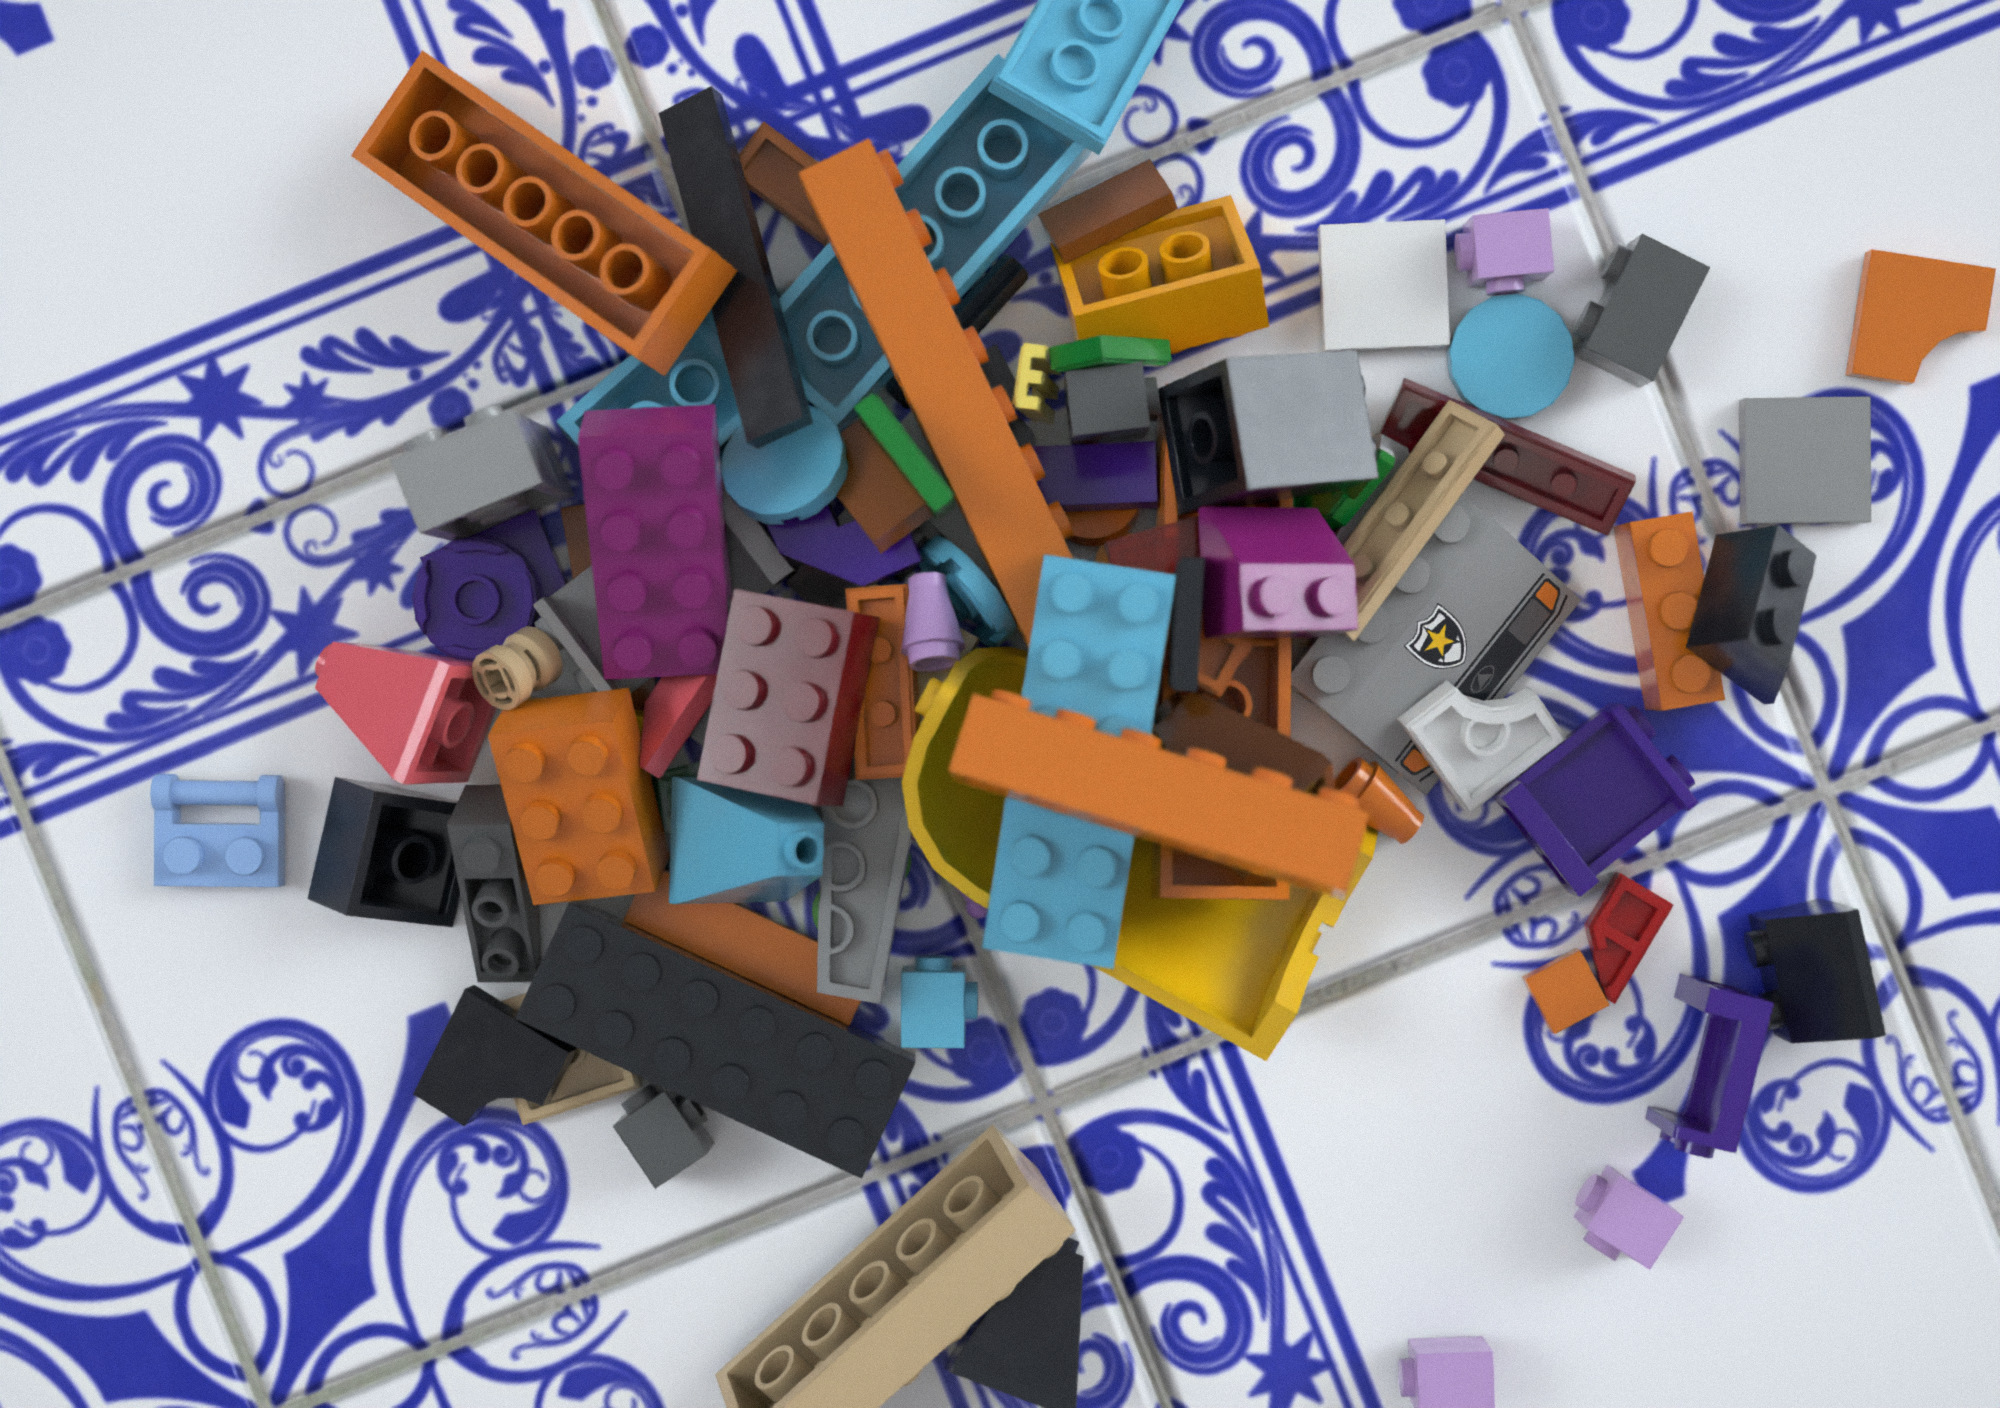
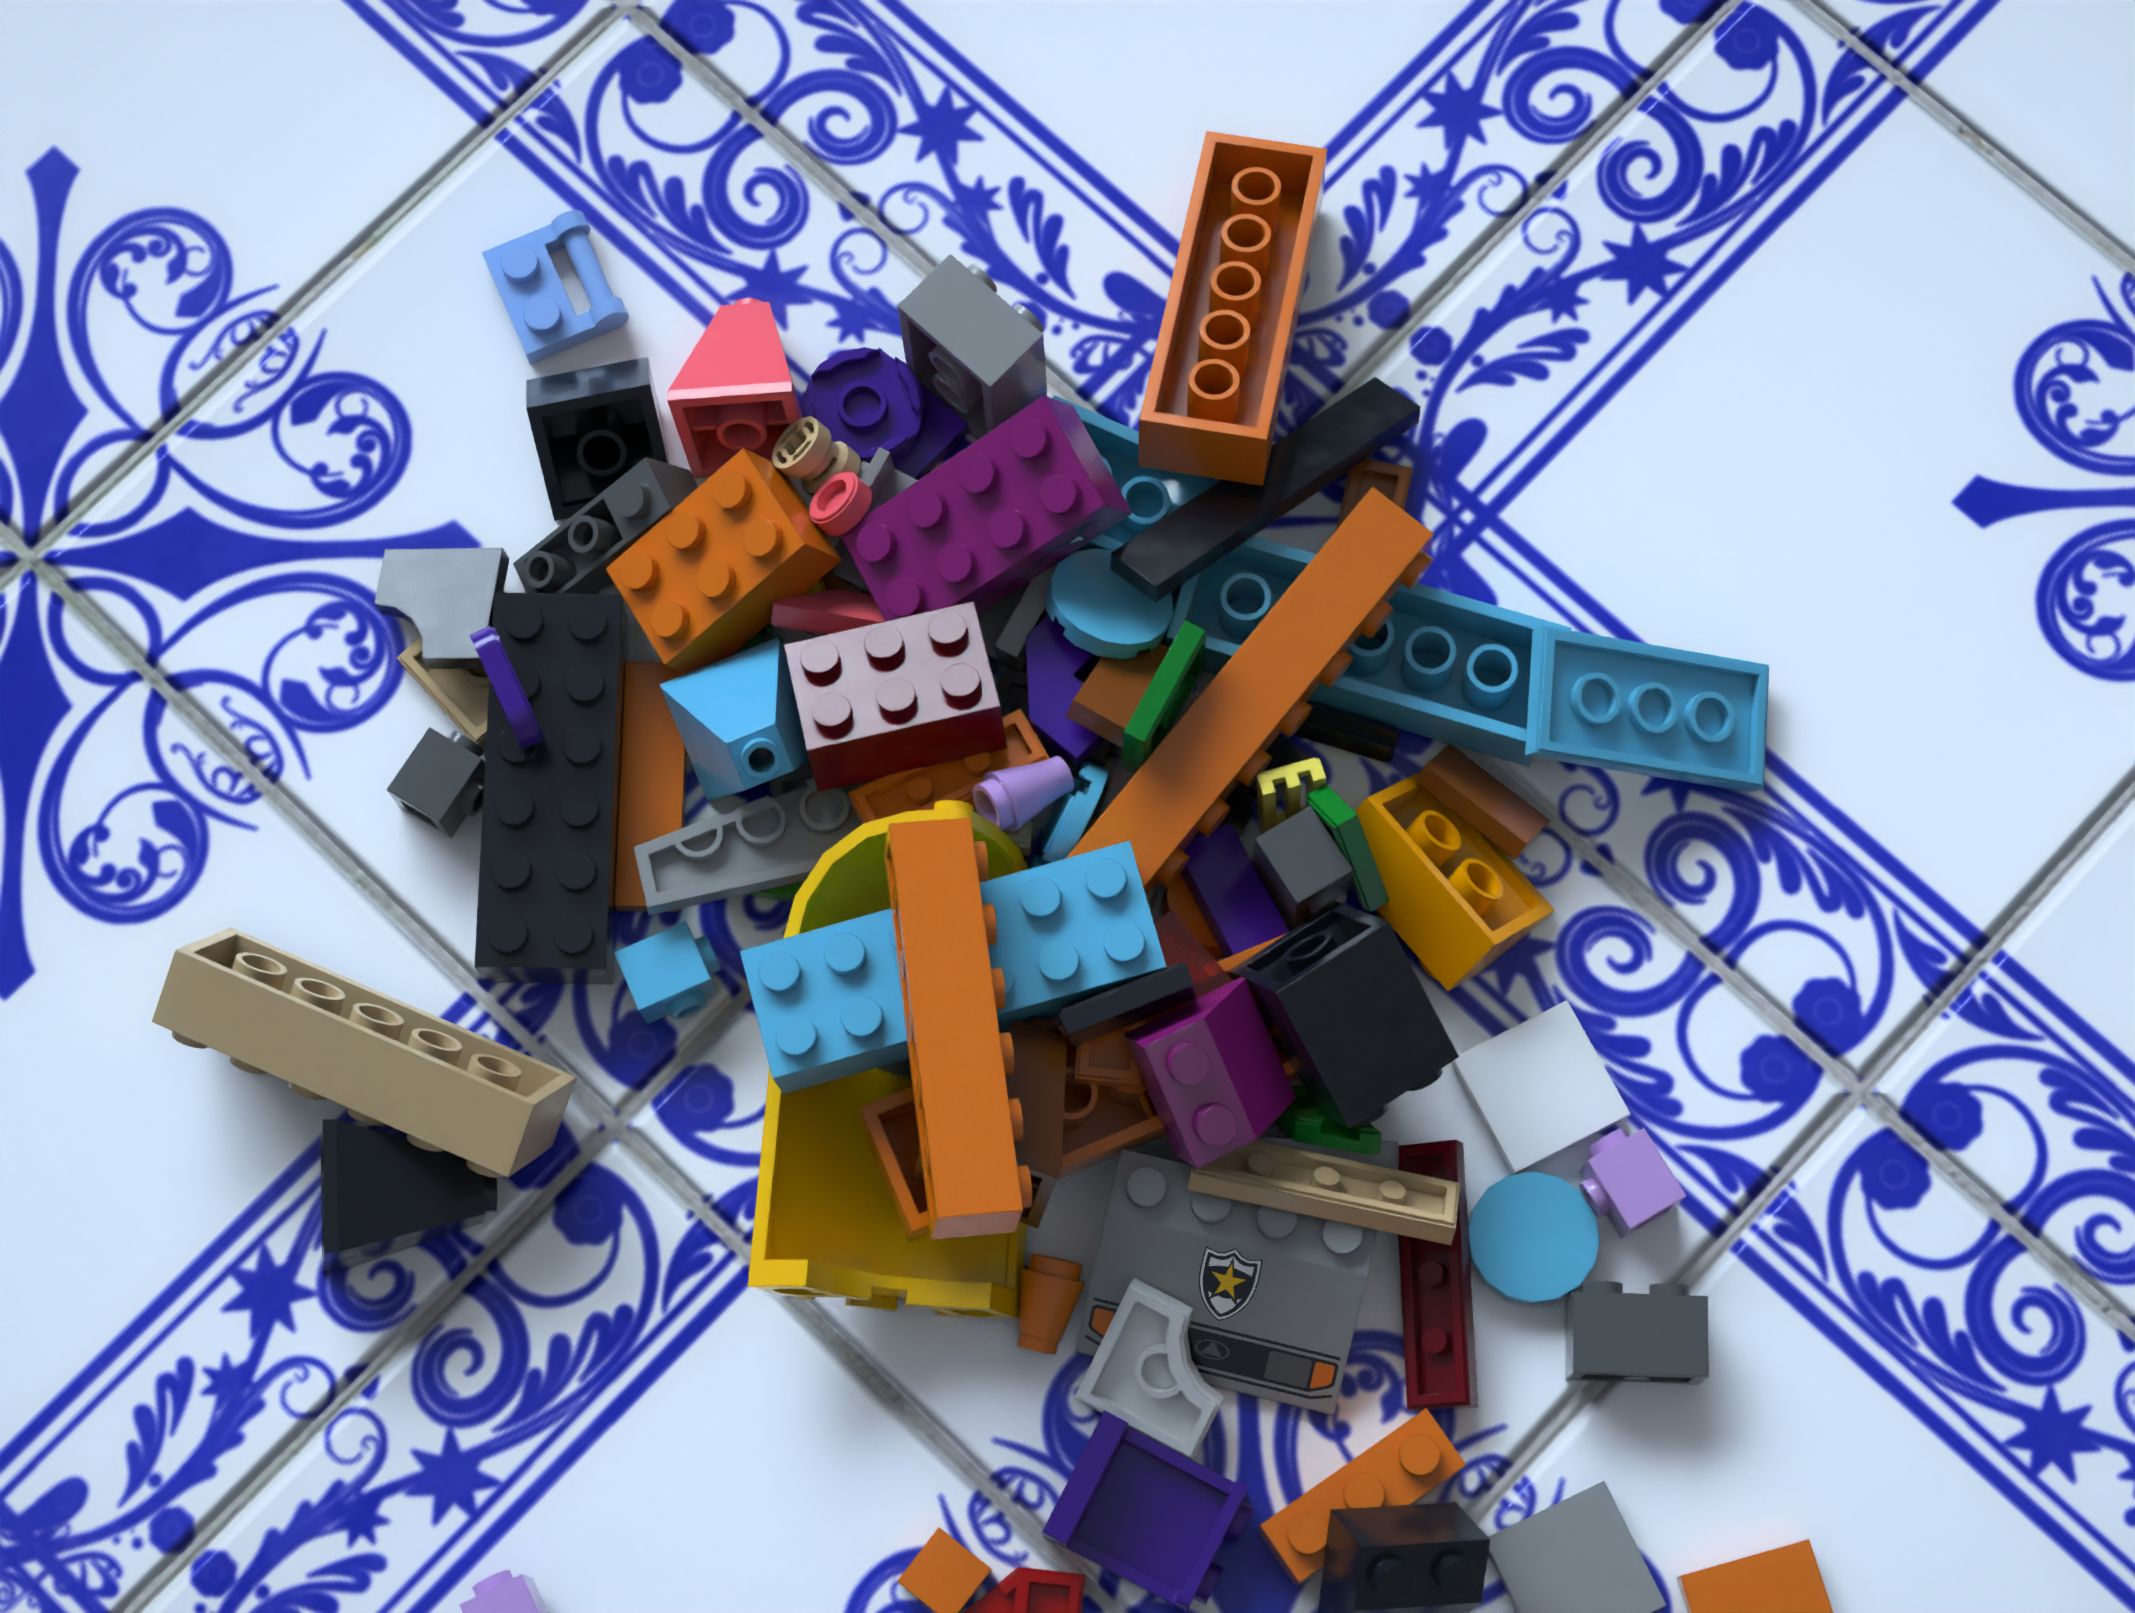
camera: 70 degrees right, 15 degrees down
none -> dark purple tile [469,626,544,750]
none -> coral tile [809,472,872,536]

